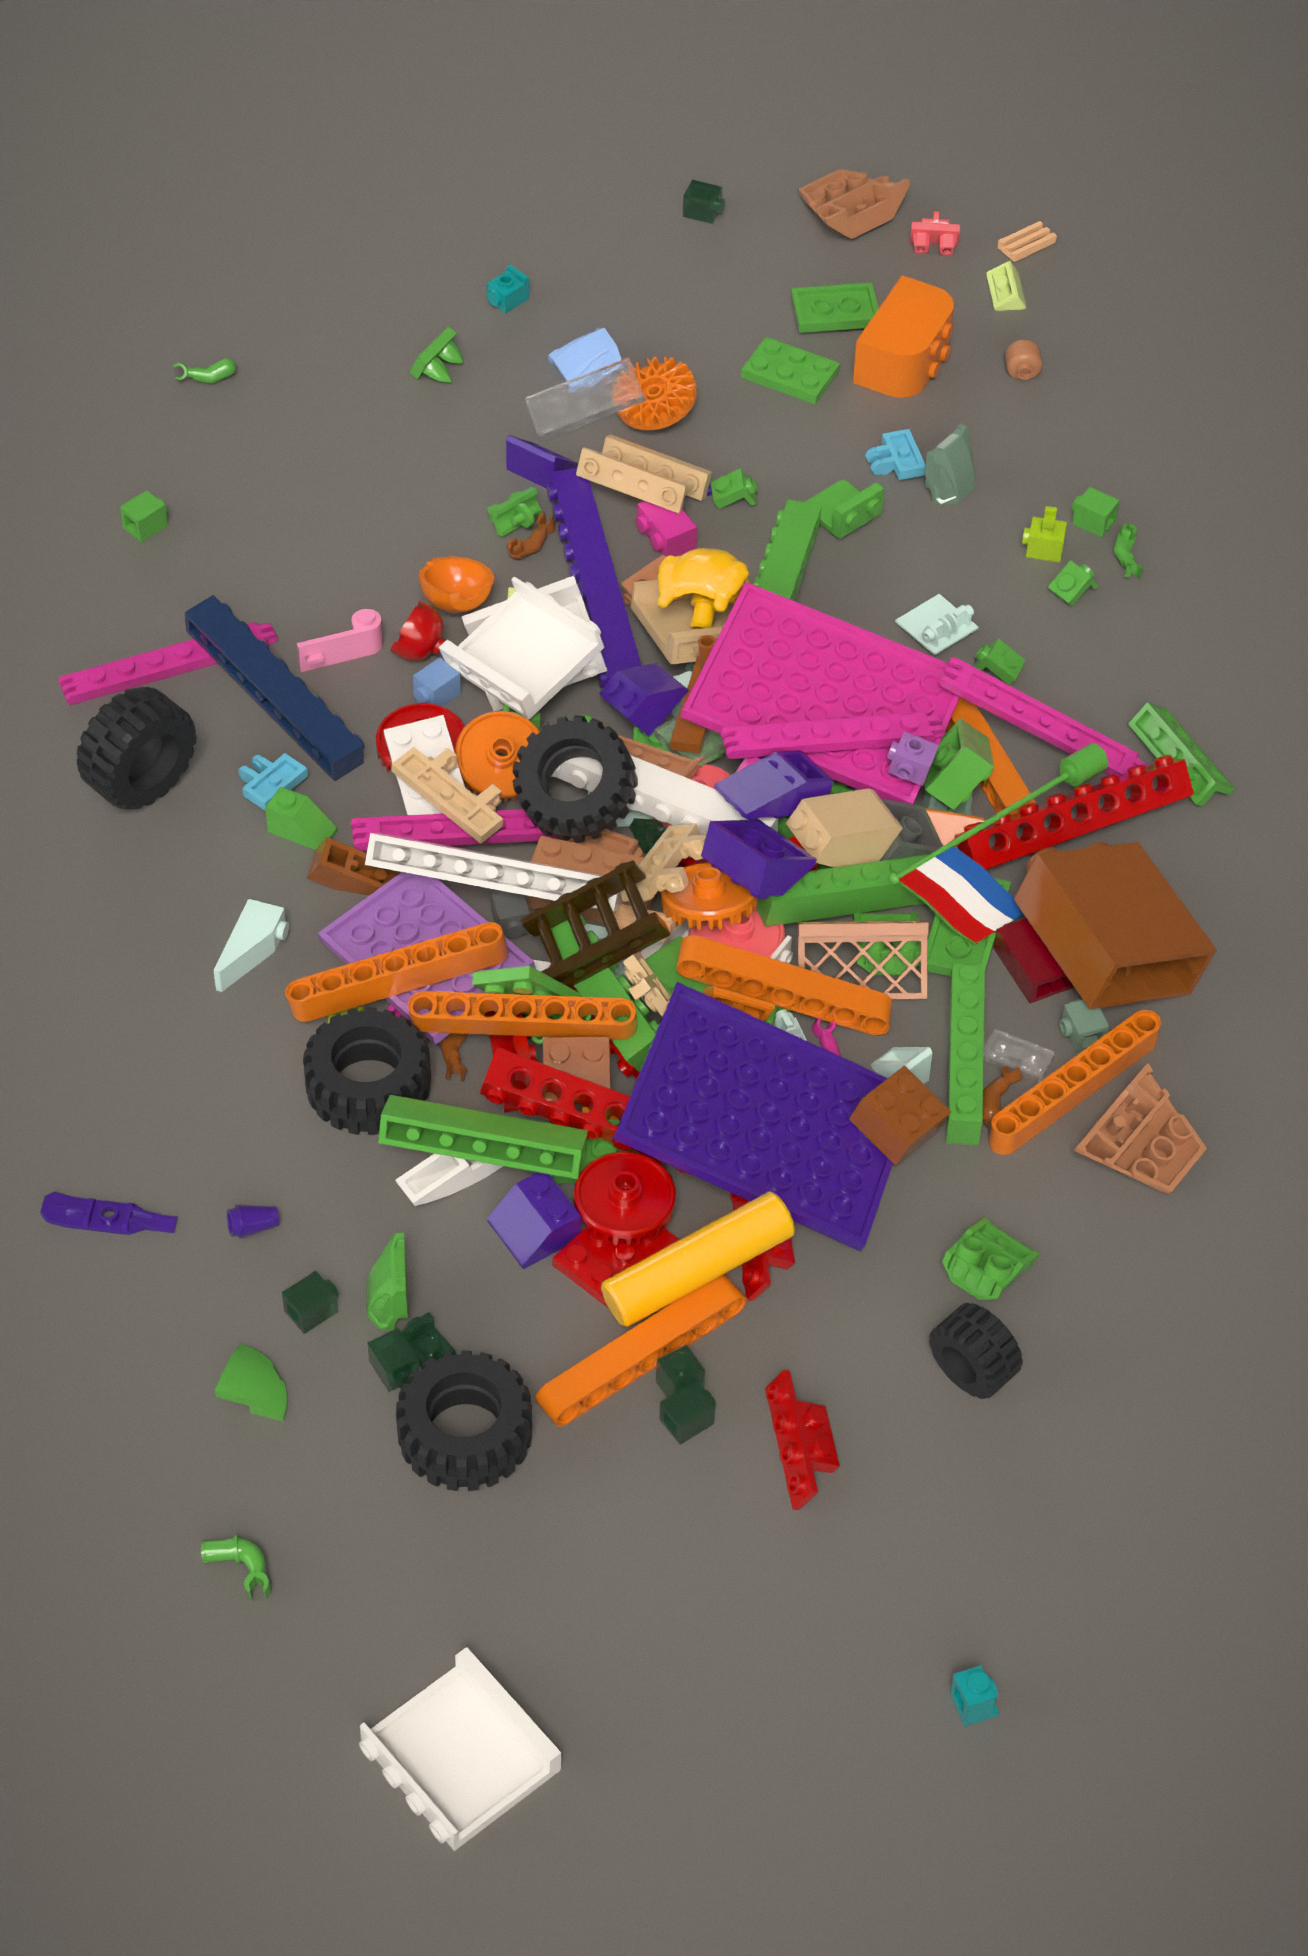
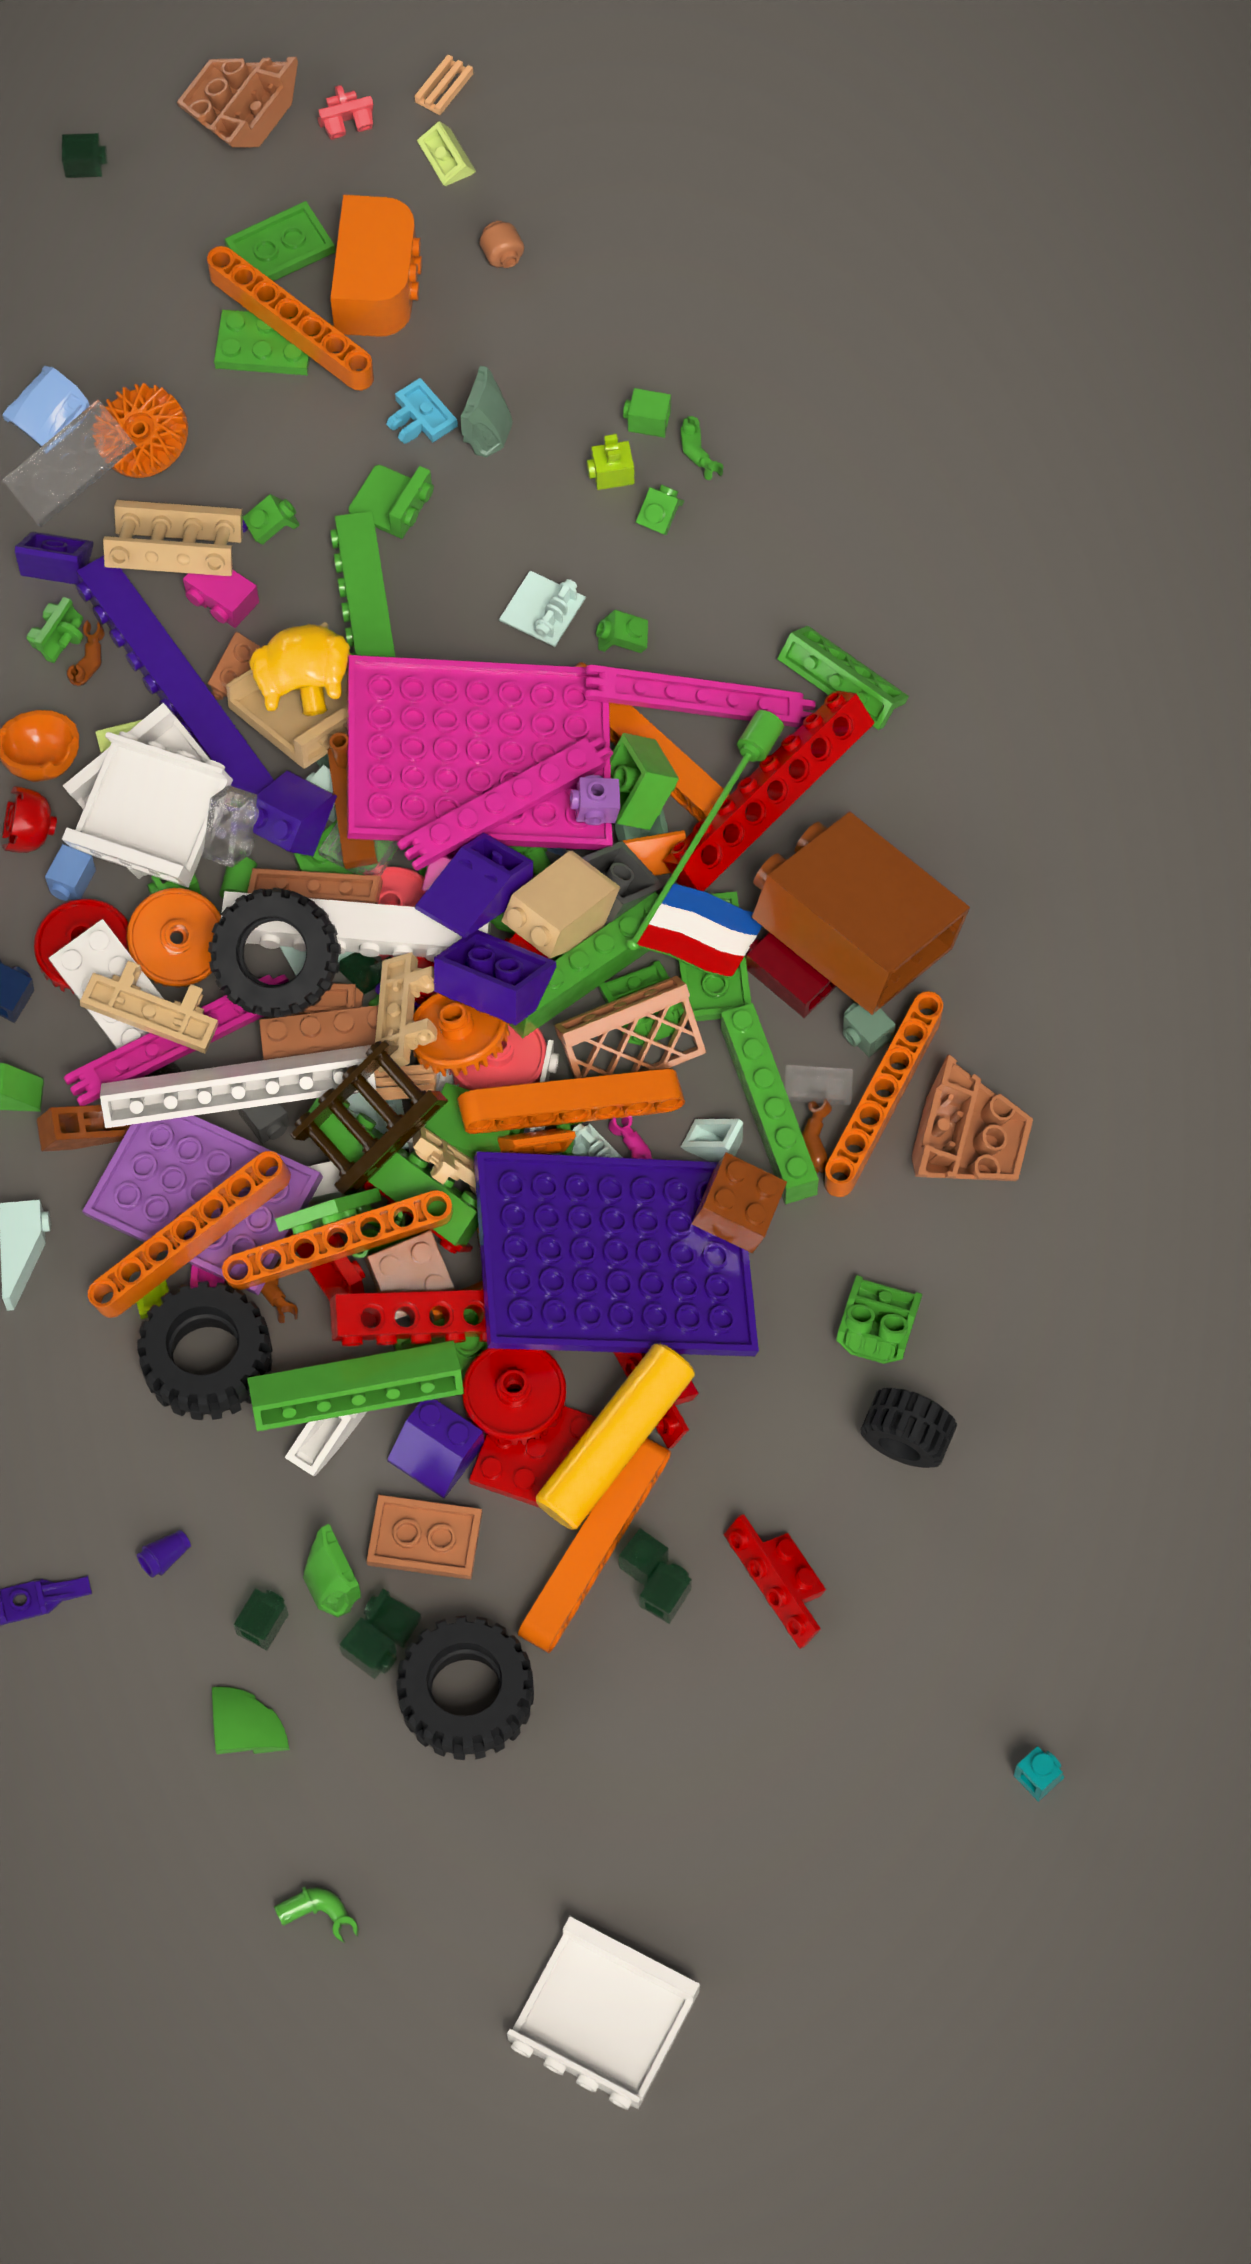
camera: 20 degrees left, 15 degrees up
none -> clear brick [203,785,259,867]
none -> orange beam [207,246,374,391]
none -> nougat plate [367,1495,483,1580]

